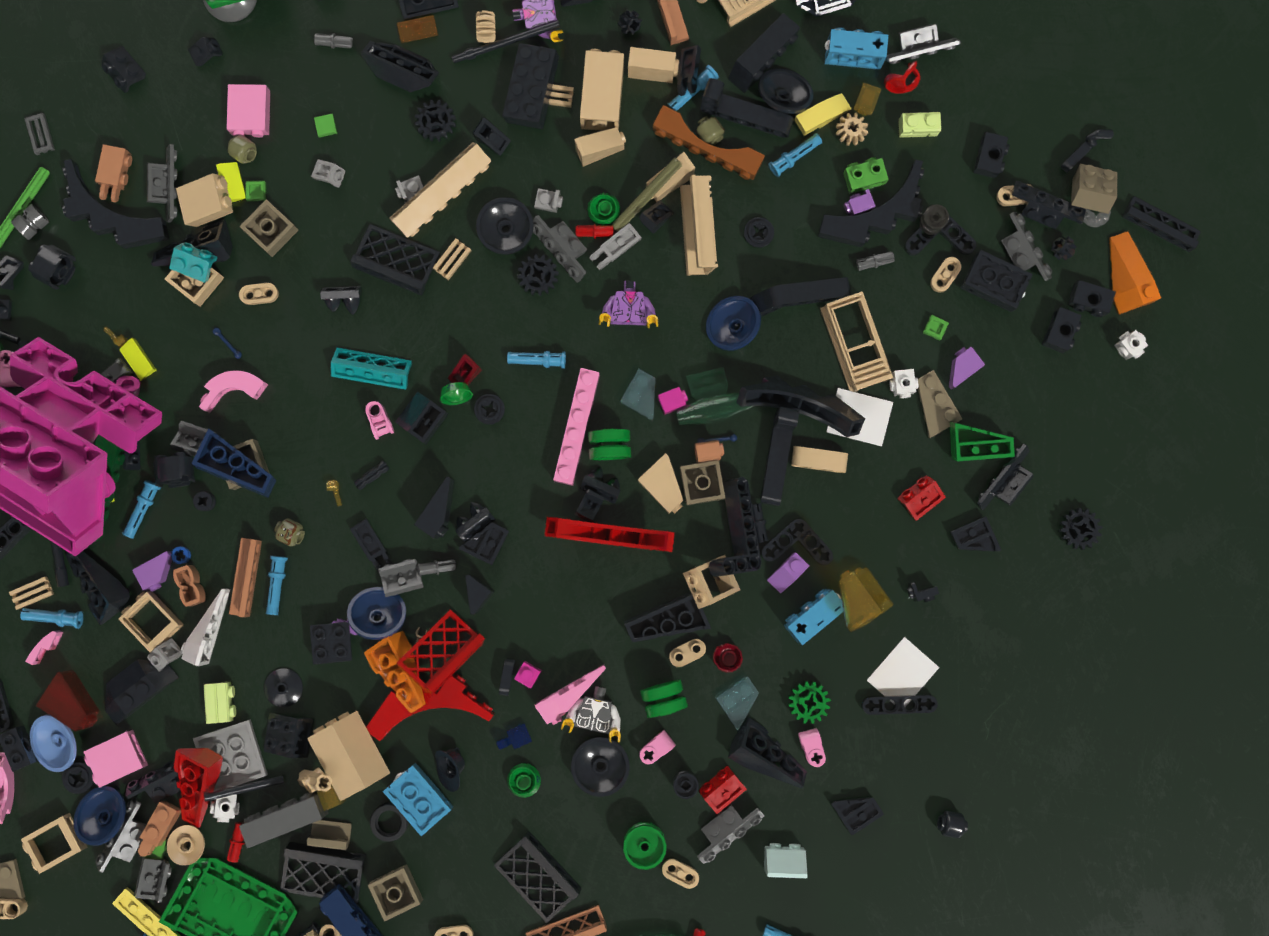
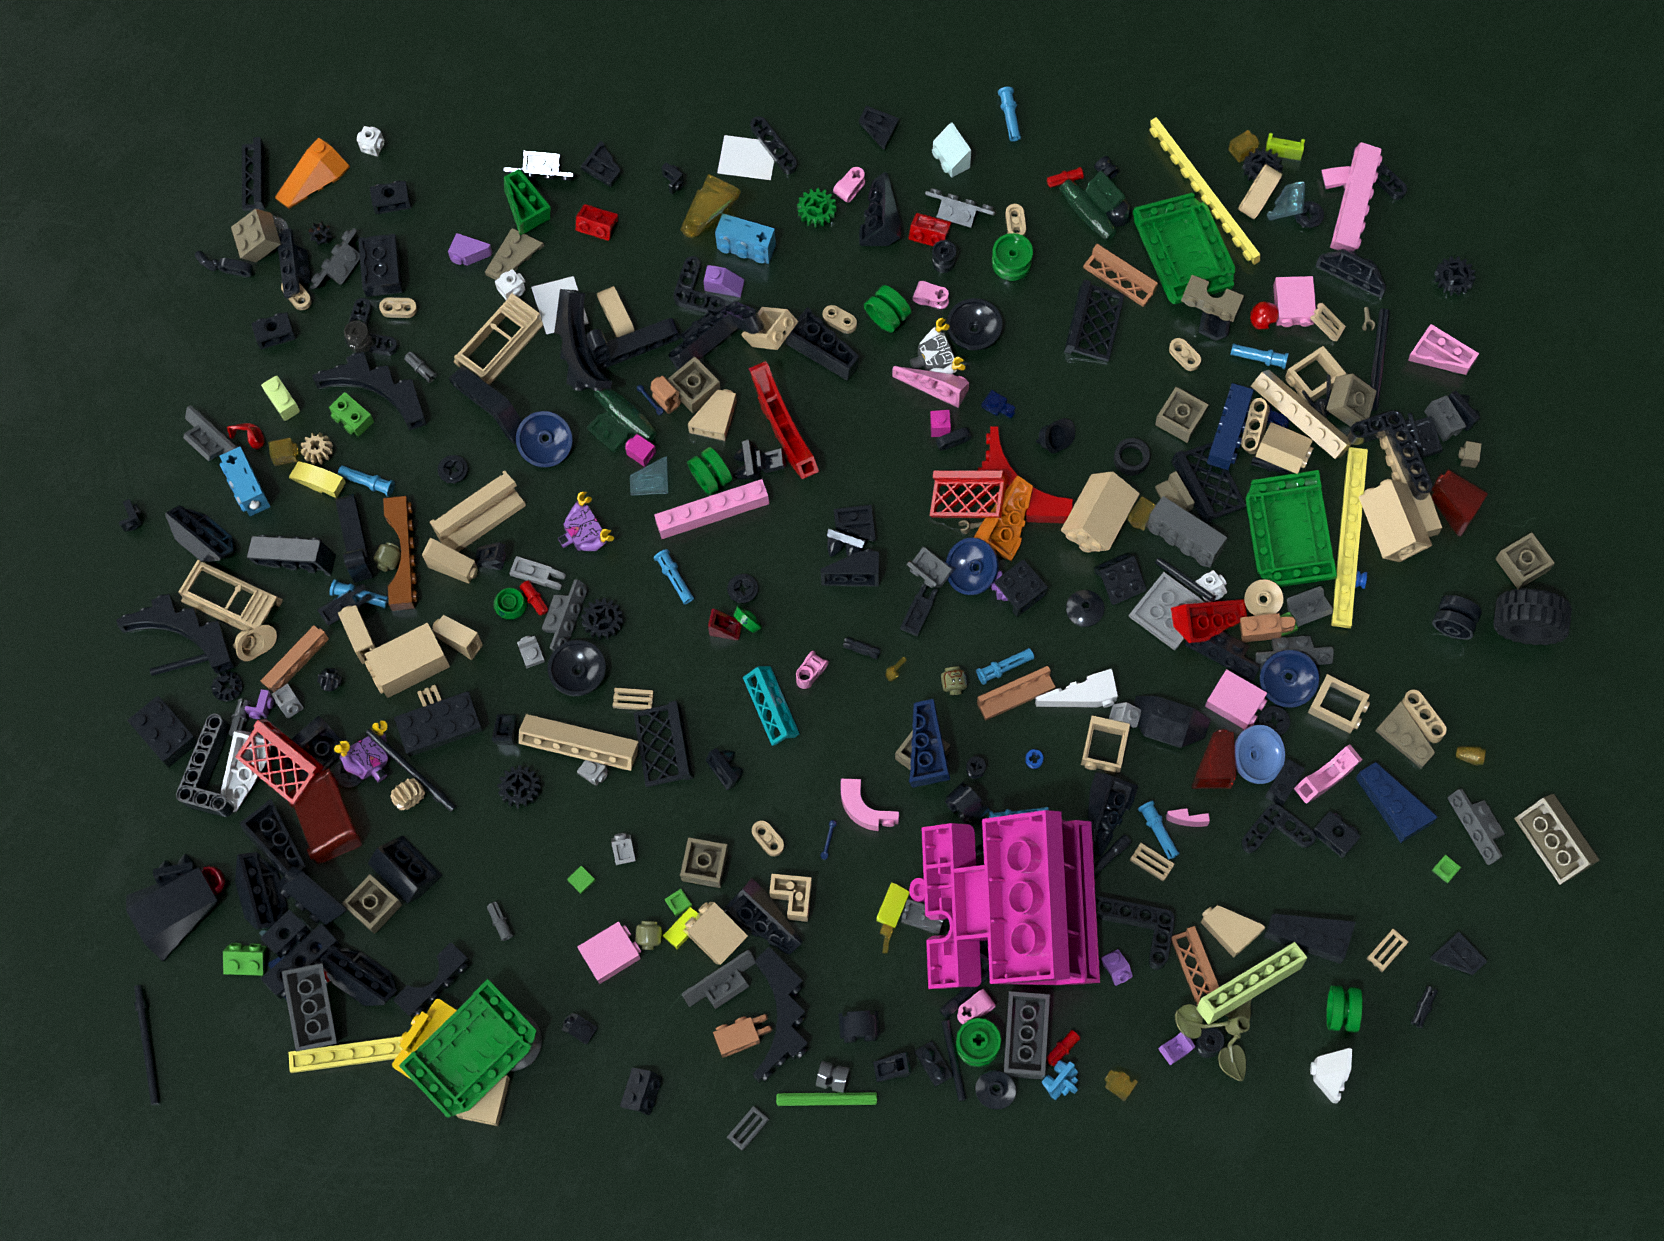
camera: 115 degrees left, 15 degrees down
medium lavender slope [132,551,172,592] -> none
teal bracket [169,243,217,283] -> none
dark grey bracket [170,421,217,457] -> none
nougat brick [173,565,206,607] -> none
yellowish green brick [204,682,236,724] -> none
red axle [227,822,245,863] -> none
tan piece [298,767,333,794] -> none
black wedge [361,41,439,92] -> none
dark azure piece [383,763,454,836] -> none
black slope [395,391,448,444] -> none
clear orange plate [397,15,438,43] -> none
dark grey axle [417,559,456,576] -> none
black slope [465,575,494,615] -> none
green hat [507,763,541,798] -> none
olive axle [612,158,682,231] -> none
dark red hair [713,643,743,673] -> none
clear light blue wing [716,677,759,730] -> none
black dish [758,68,813,114] -> none
medium lavender brick [844,189,875,216] -> none
bright green tile [923,315,949,341] -> none
black head [937,811,968,838] -> none
black gear [1059,508,1103,550] -> none
black brick [1068,280,1116,317] -> none

